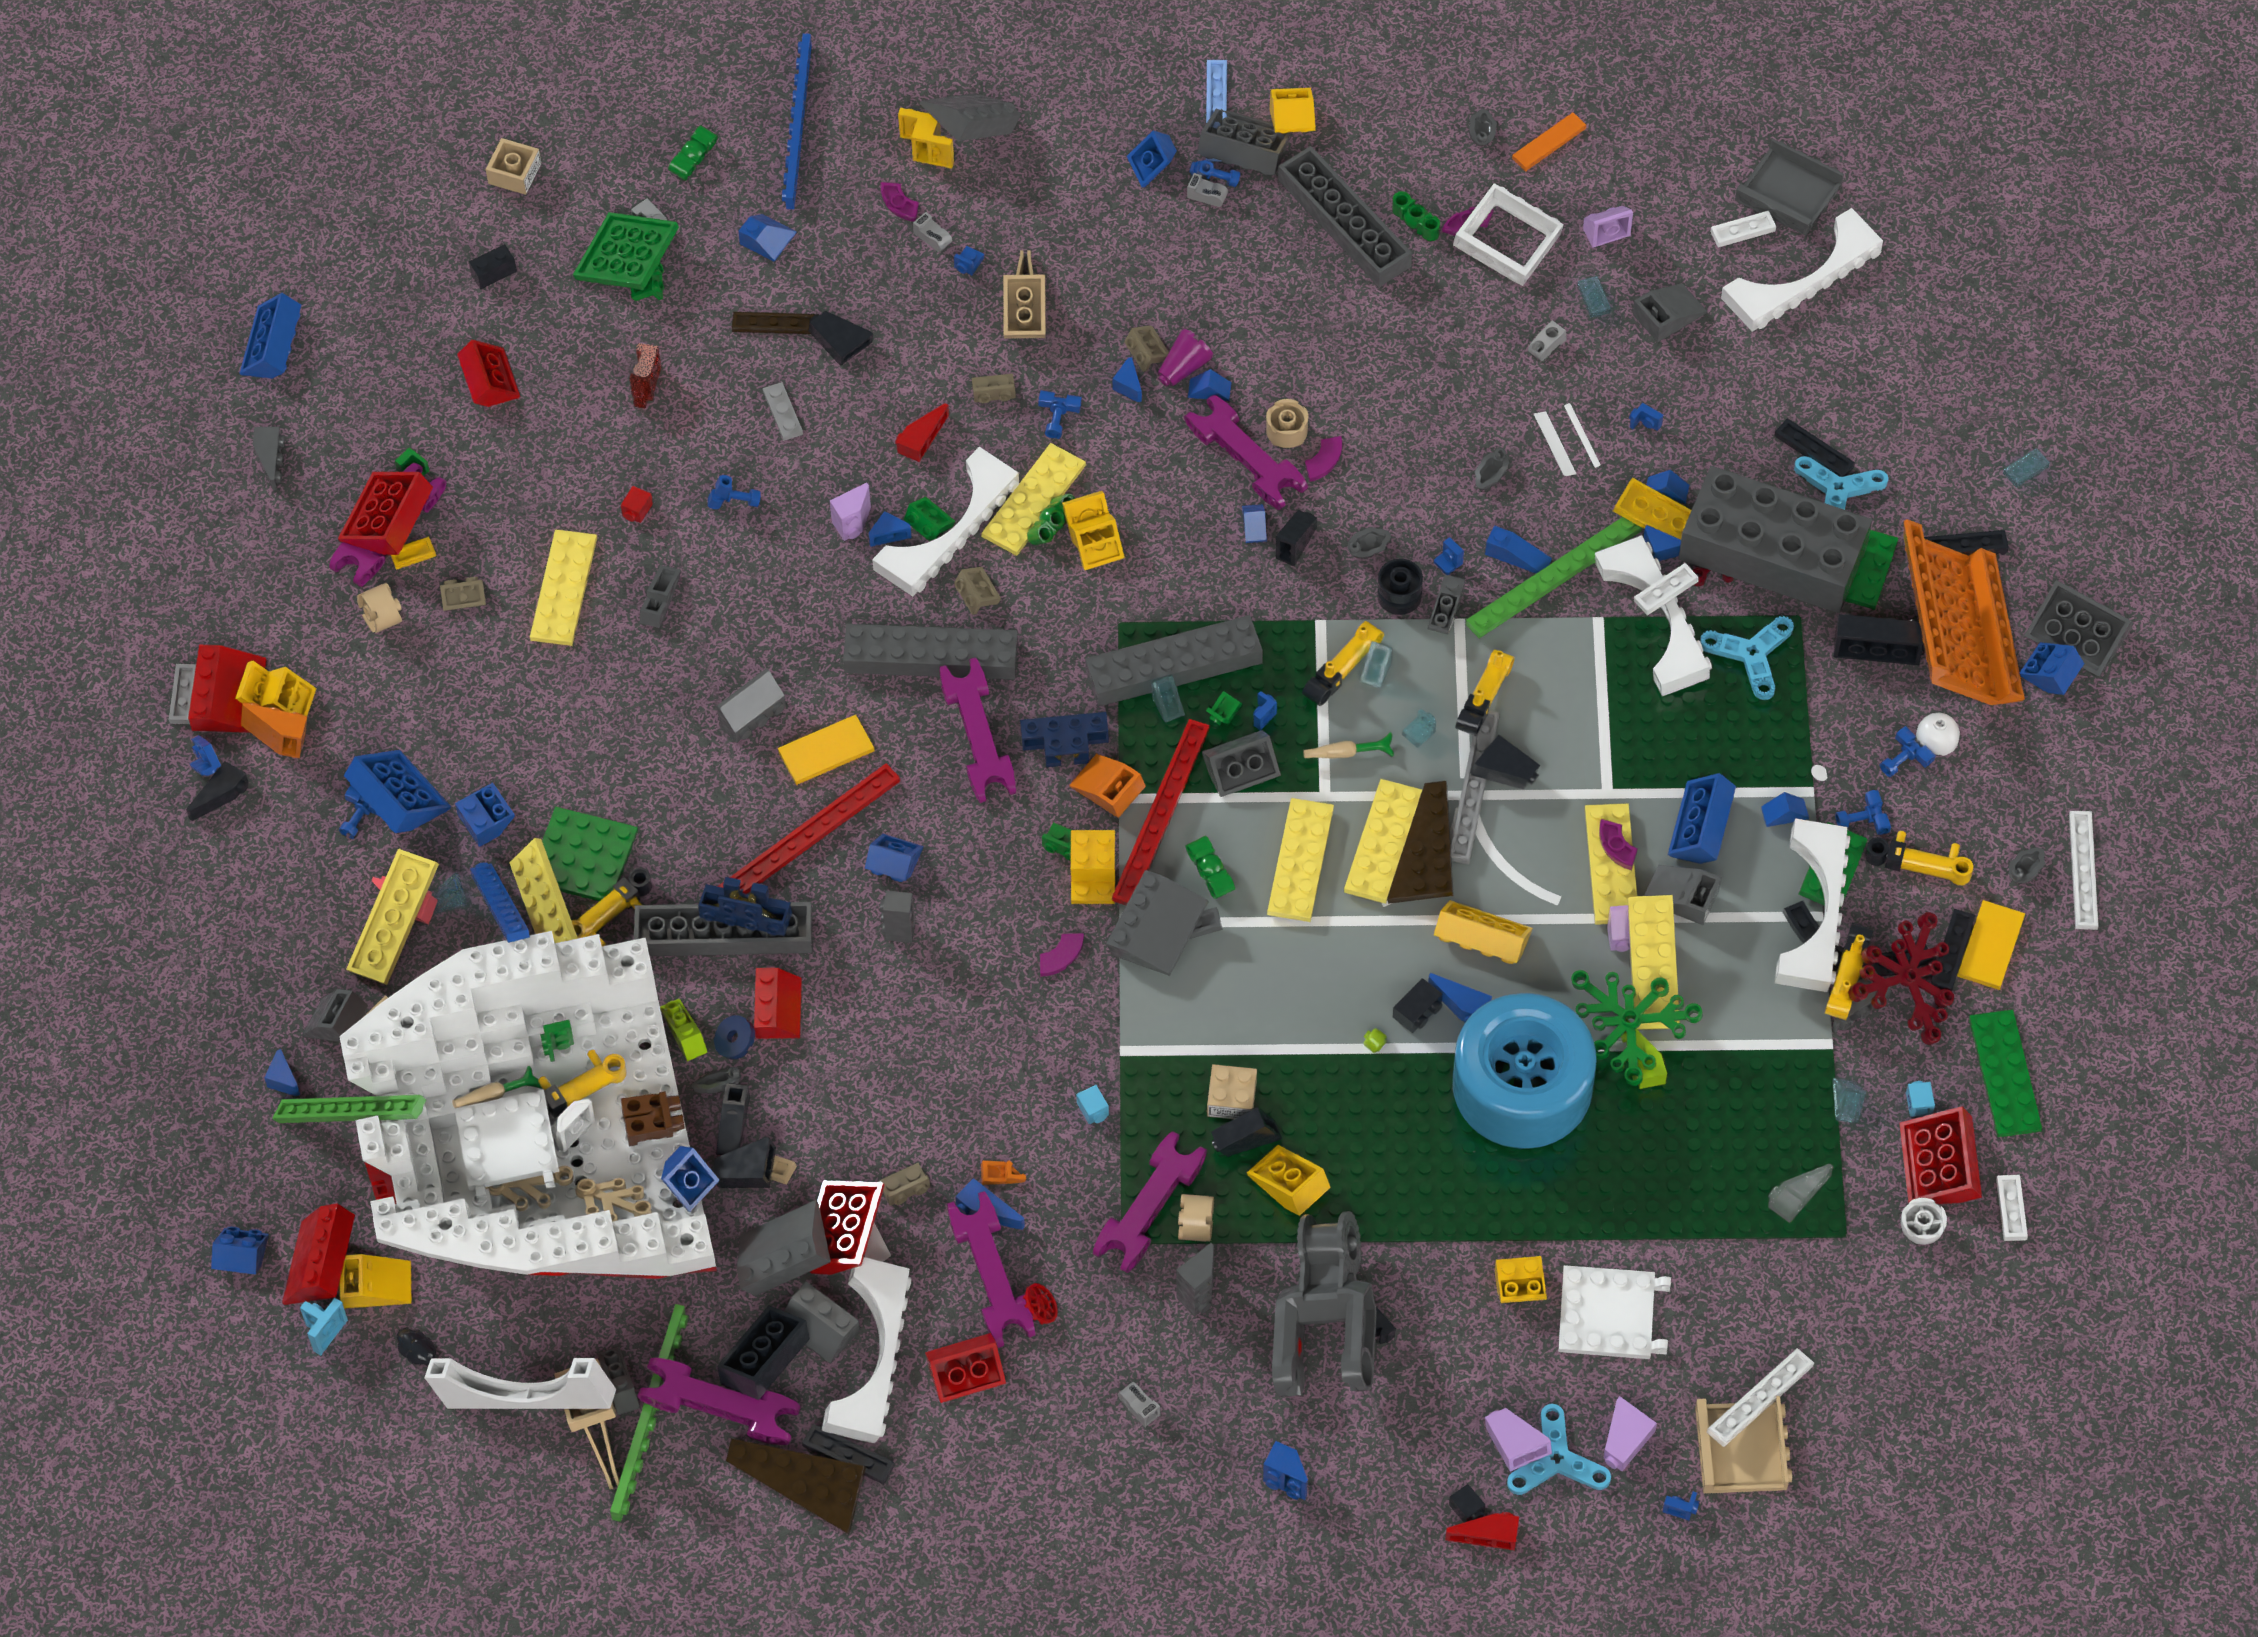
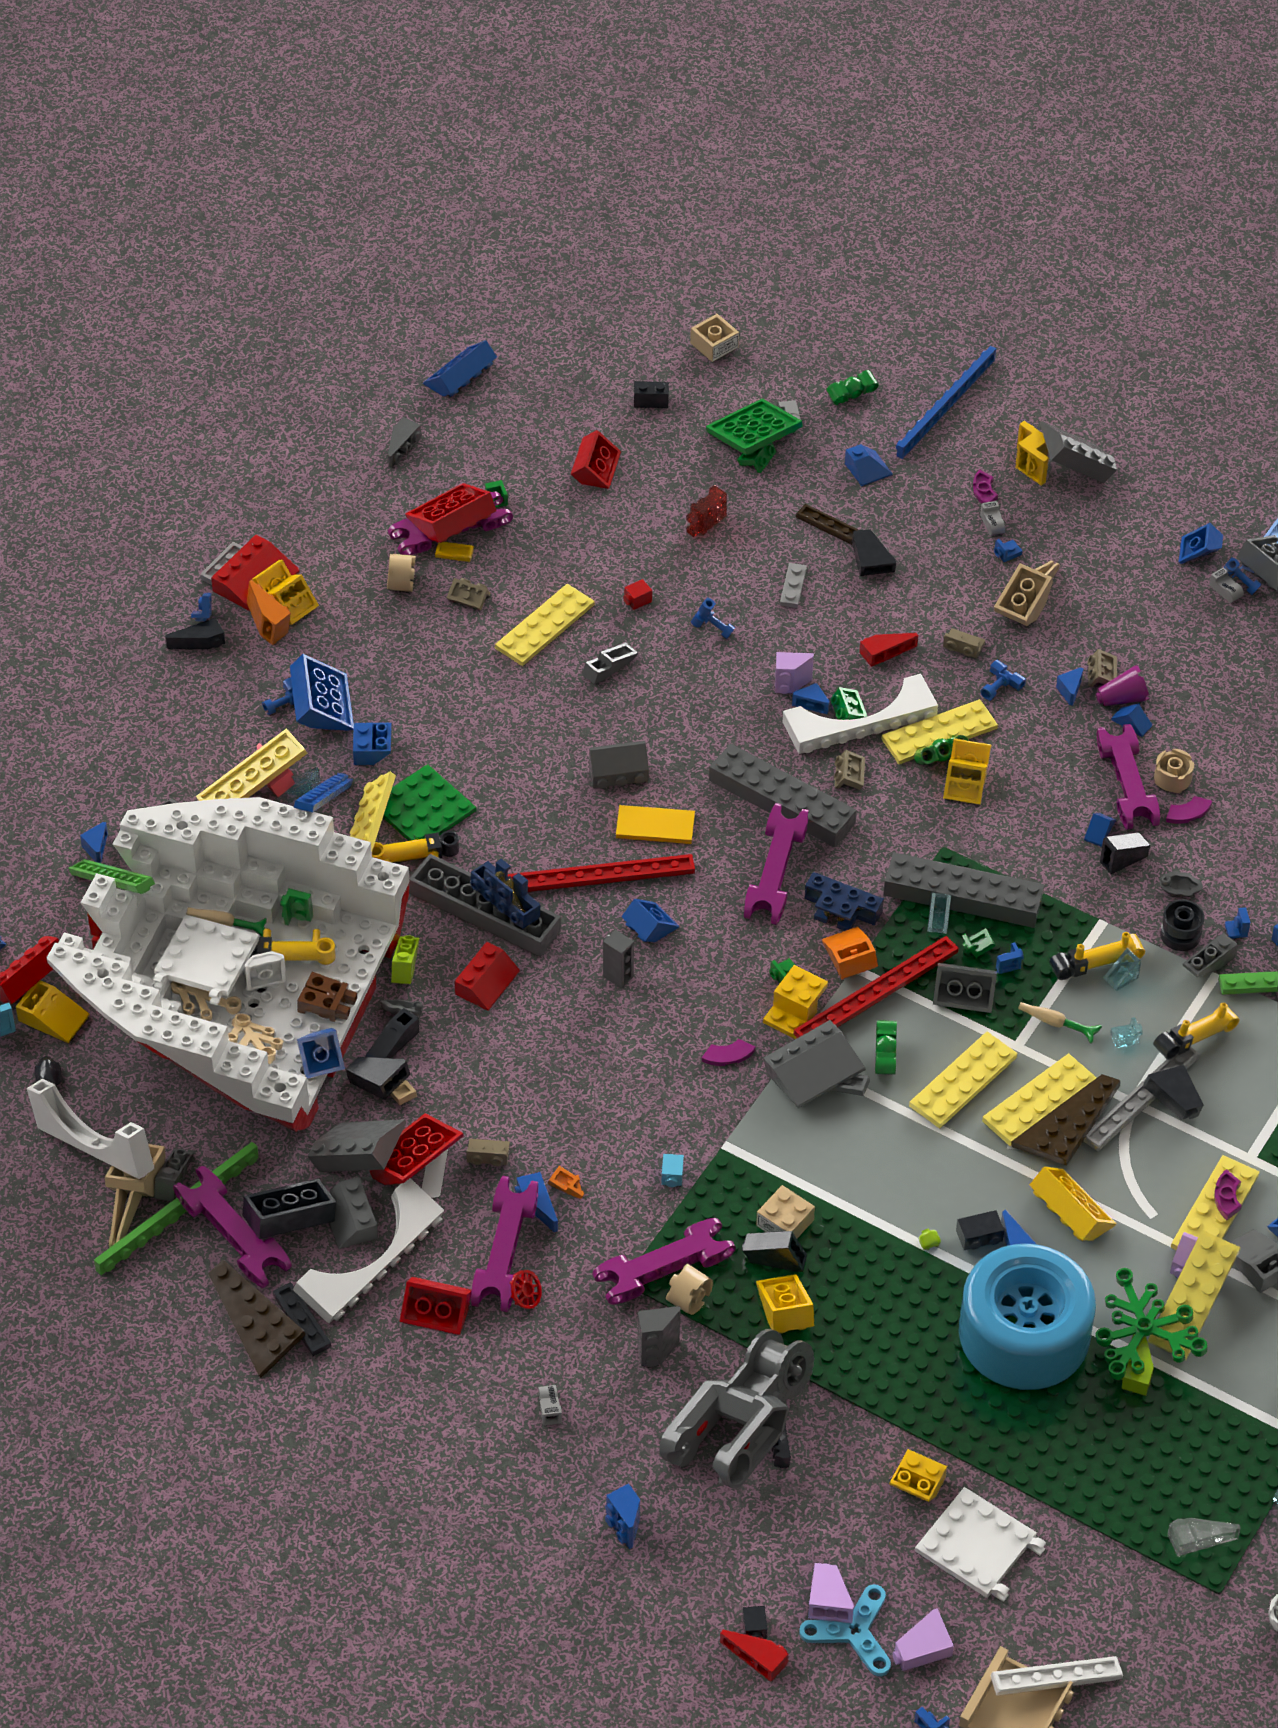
camera: 30 degrees right, 10 degrees down
dark blue tile [714,1015,755,1060] -> none

